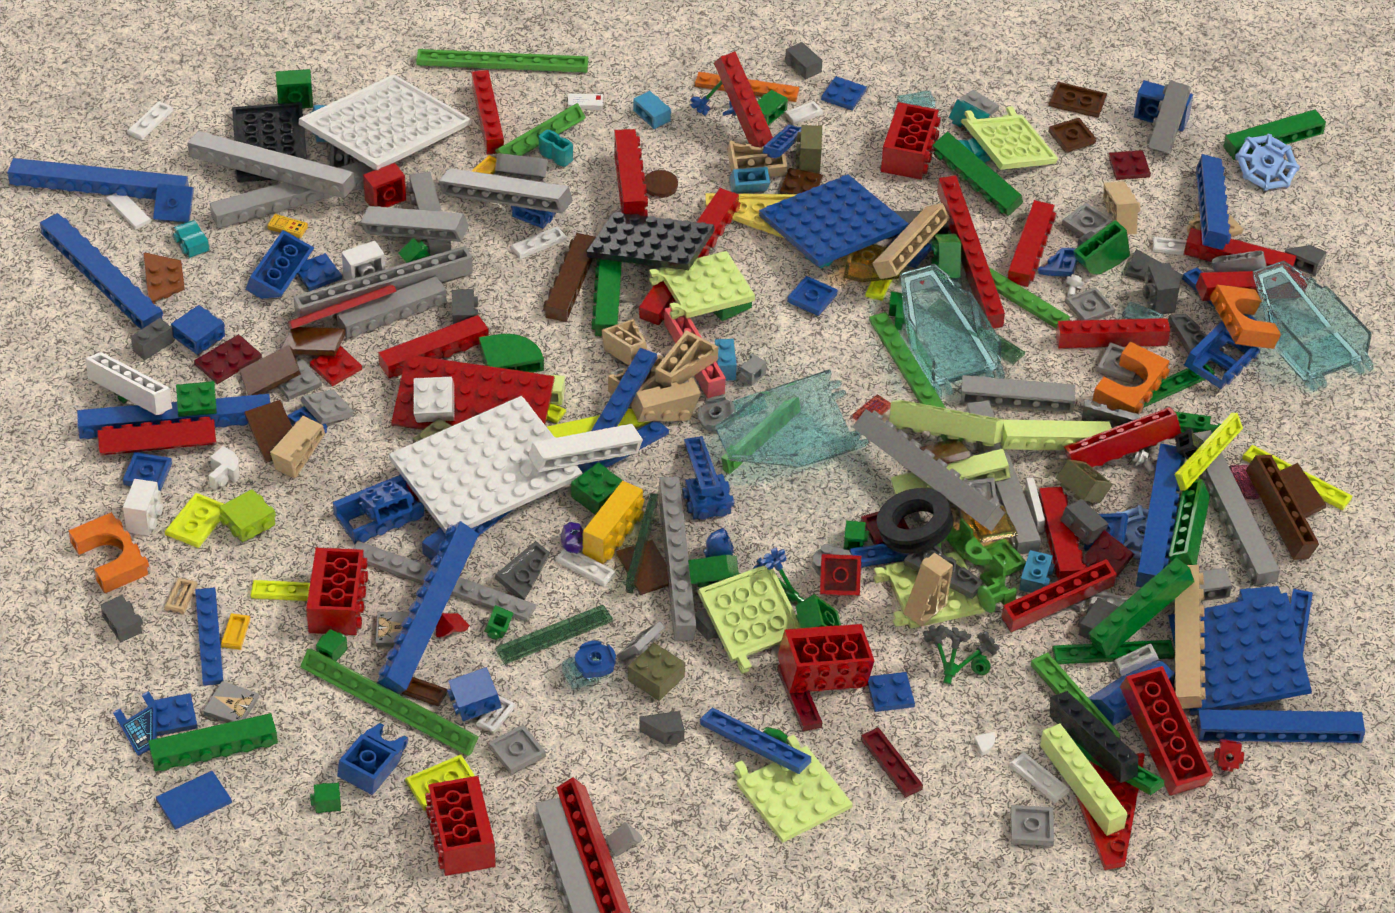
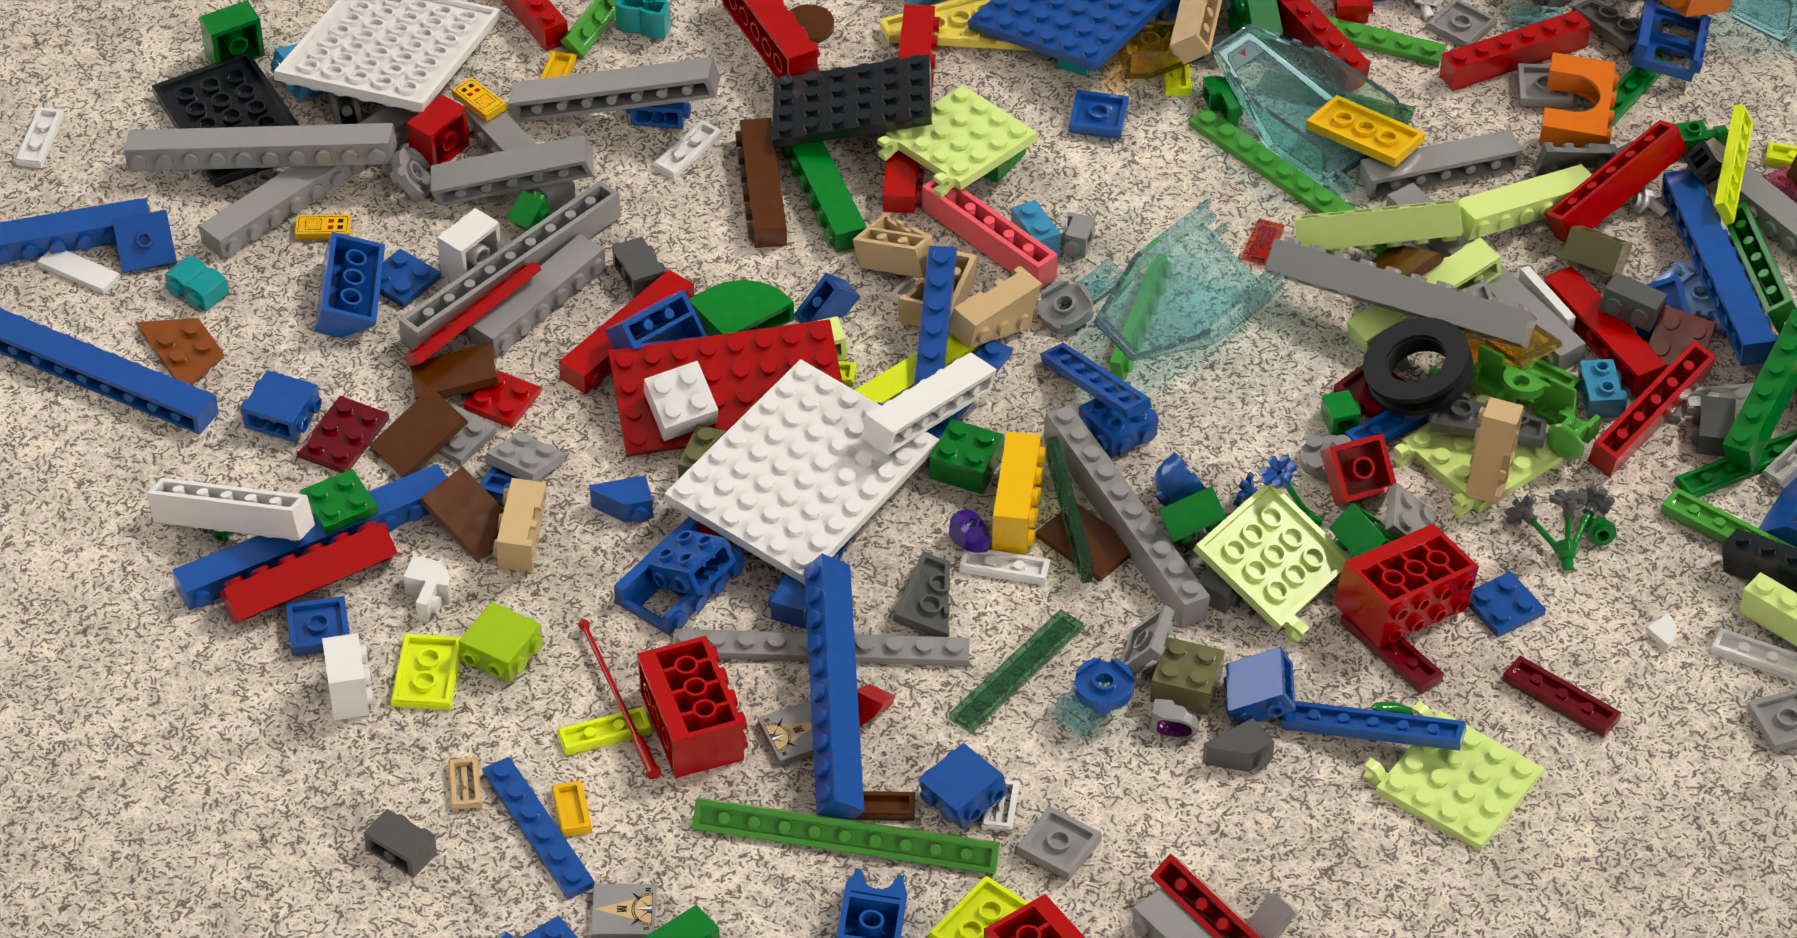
camera: 20 degrees left, 0 degrees up
orange arch [68,512,149,593] -> none
dark grey brick [131,318,174,360] -> none
green brick [316,629,348,662] -> none
green brick [484,605,514,640] -> none
light grey beam [495,153,548,178] -> none
tan wedge [655,330,718,387] -> none
none -> light grey plate [390,147,432,202]
none -> yellow tile [452,77,507,122]
none -> red piece [578,619,661,779]
none -> blue slope [589,475,654,523]
none -> blue wedge [605,290,707,350]
none -> blue slope [794,273,861,323]
none -> light grey rock [1150,699,1199,739]
none -> brick [1224,647,1296,725]
none -> yellow plate [1306,95,1425,167]
none -> light grey plate [1385,483,1435,539]

